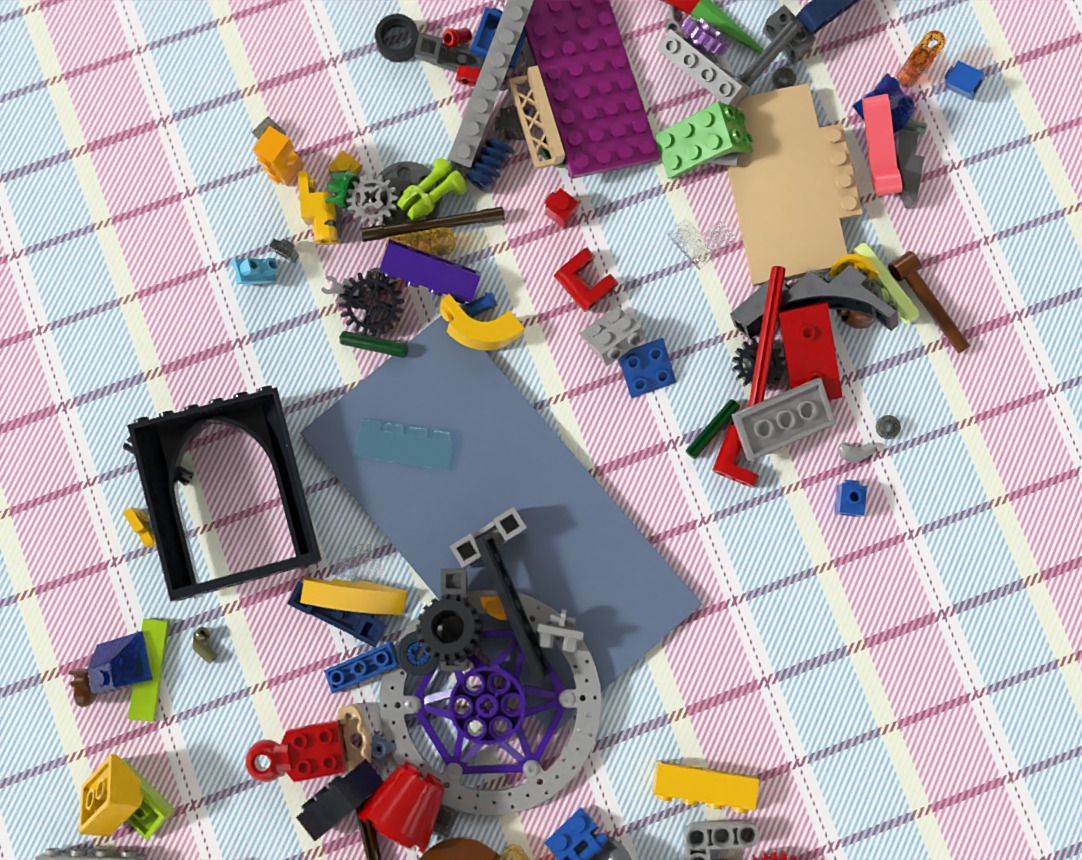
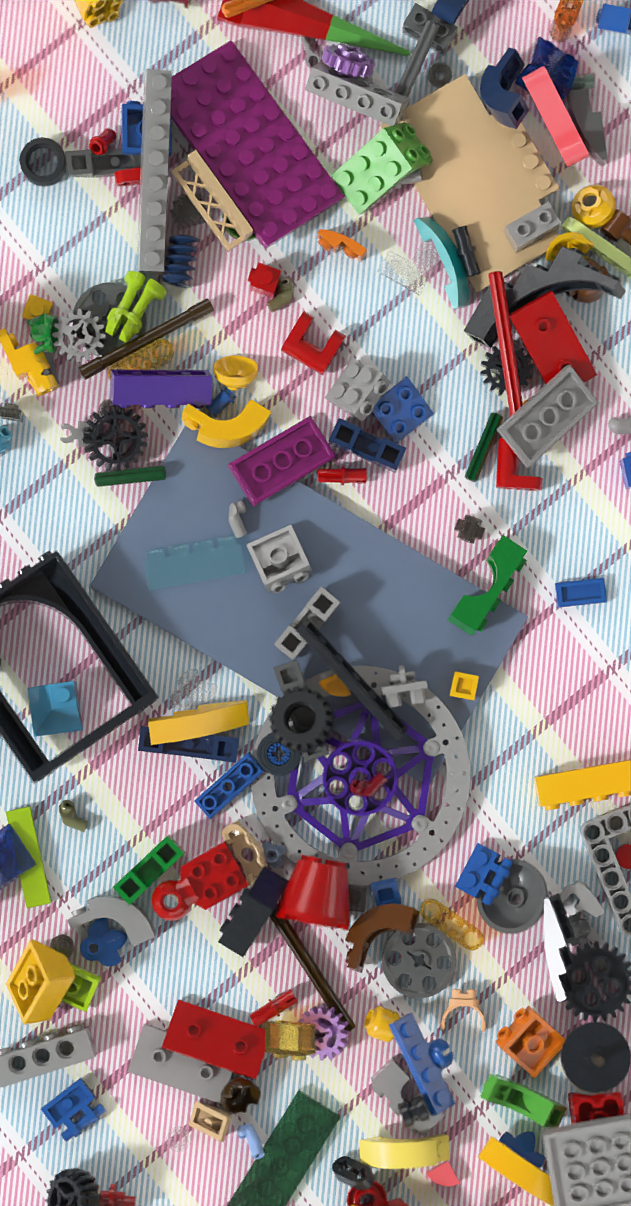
camera: 20 degrees left, 5 degrees up
none -> dark azure slope [27,681,83,737]
none -> clear smoke plate [49,934,74,958]
none -> light grey arch [67,895,157,947]
none -> blue plate [80,918,128,966]
none -> green arch [113,834,185,905]
none -> yellow piece [213,355,258,390]
none -> magenta plate [227,416,337,507]
none -> light grey arm [229,500,247,538]
none -> light grey plate [246,525,313,593]
none -> olive arm [267,277,294,313]
none -> orange slope [317,229,367,261]
none -> red axle [317,466,367,486]
none -> dark blue arch [329,418,406,473]
none -> dark red arm [350,772,388,797]
none -> blue plate [371,878,402,906]
none -> teal slope [414,217,469,309]
none -> green arch [447,535,527,636]
none -> yellow plate [449,671,479,701]
none -> black pin [452,225,481,277]
none -> clear smoke gear [454,514,486,544]
none -> dark blue arch [480,47,529,129]
none -> light grey brick [504,202,561,253]
none -> blue tile [555,578,607,608]
none -> yellow piece [571,184,616,228]

